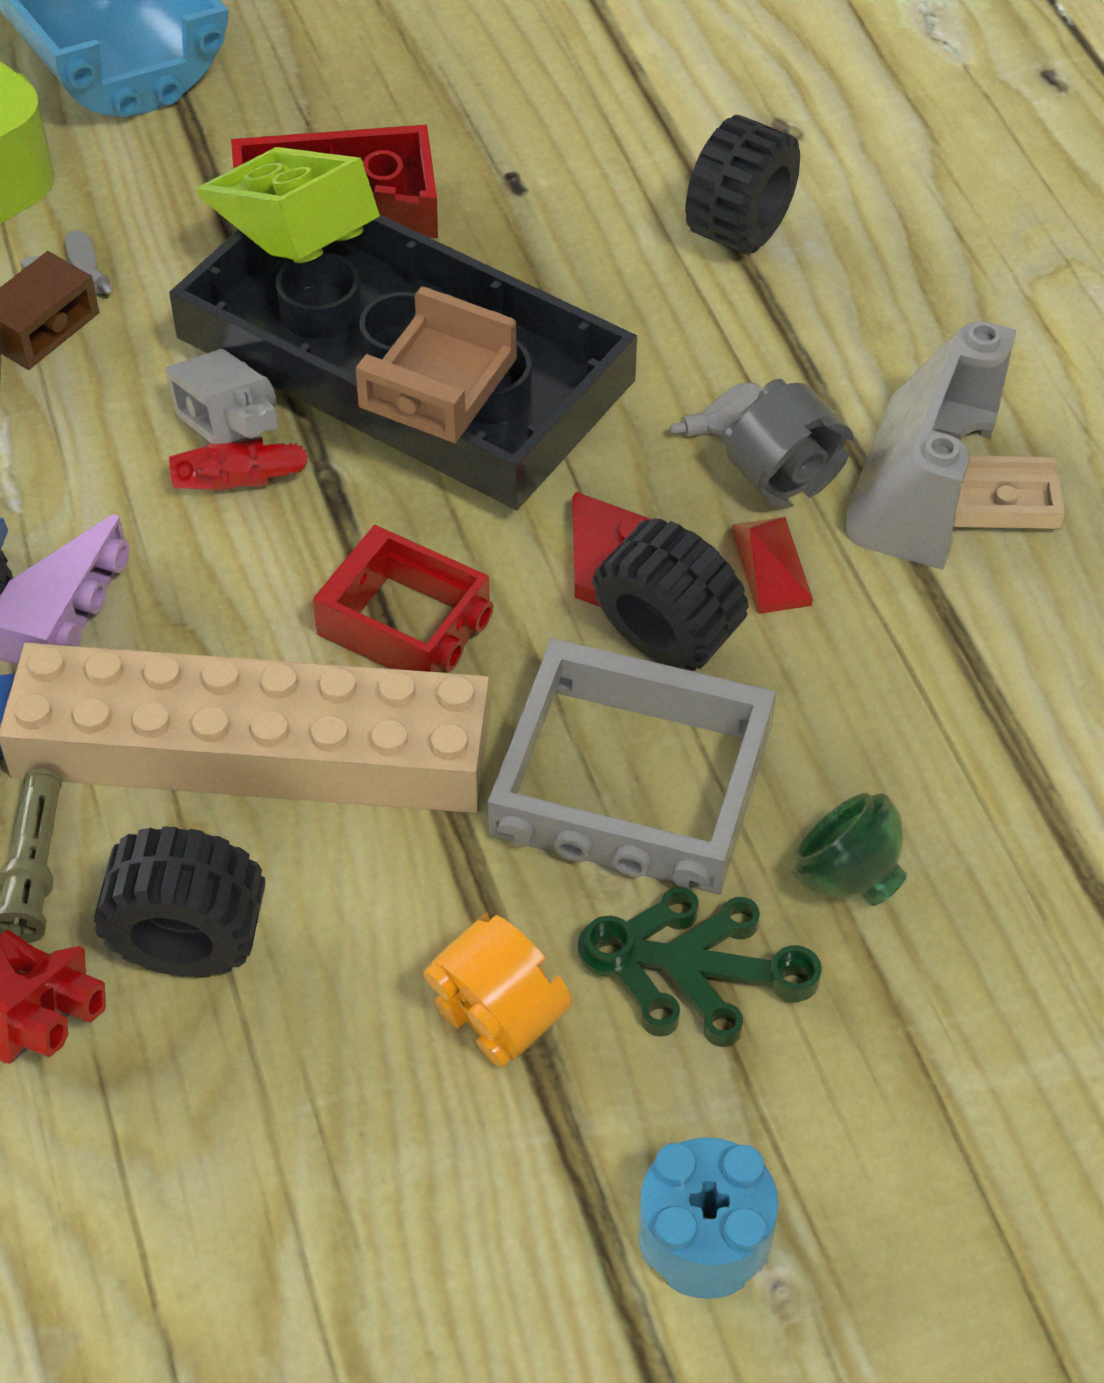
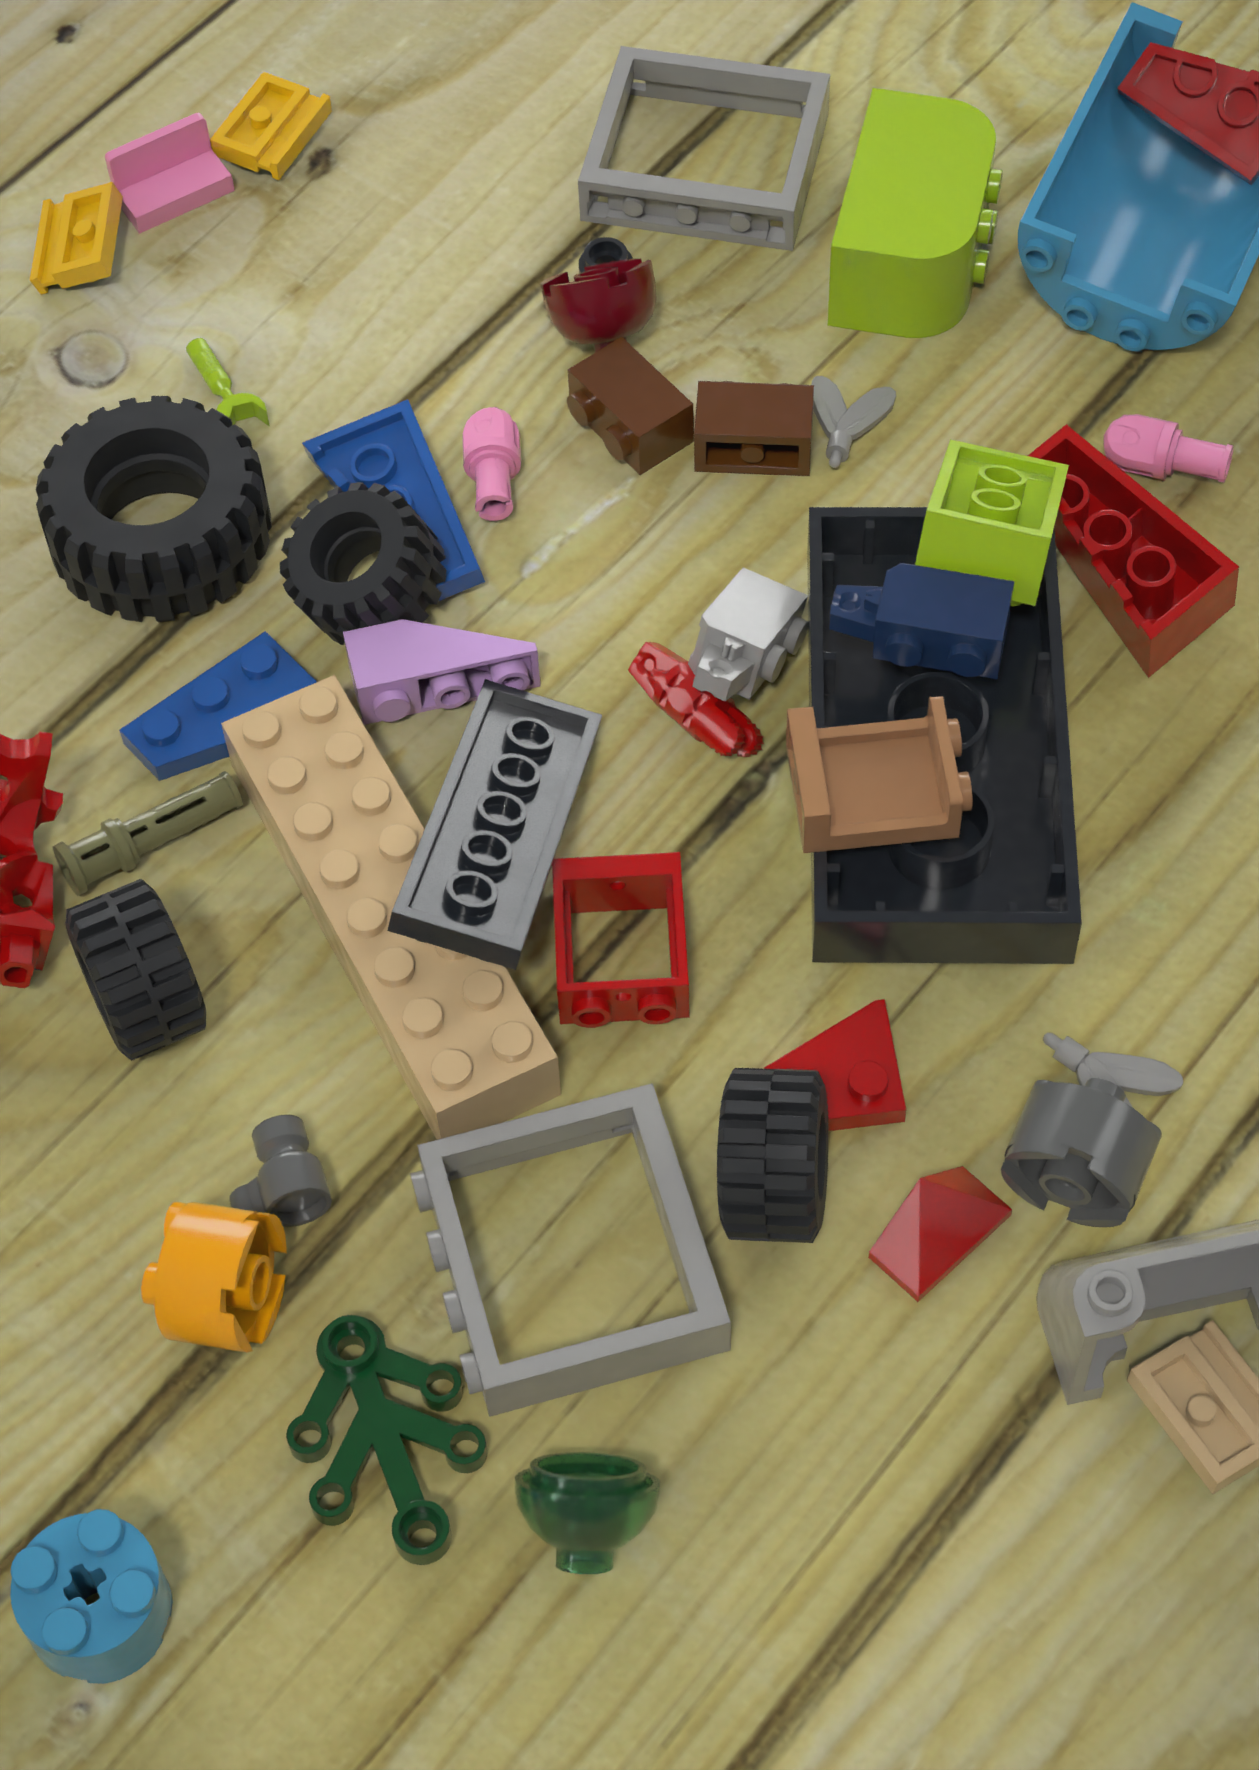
camera: 60 degrees right, 5 degrees up
none -> dark grey piece [229,1115,332,1227]
none -> plate [387,679,602,970]
none -> dark blue hinge [829,563,1014,679]
none -> bright pink arm [1104,414,1233,483]

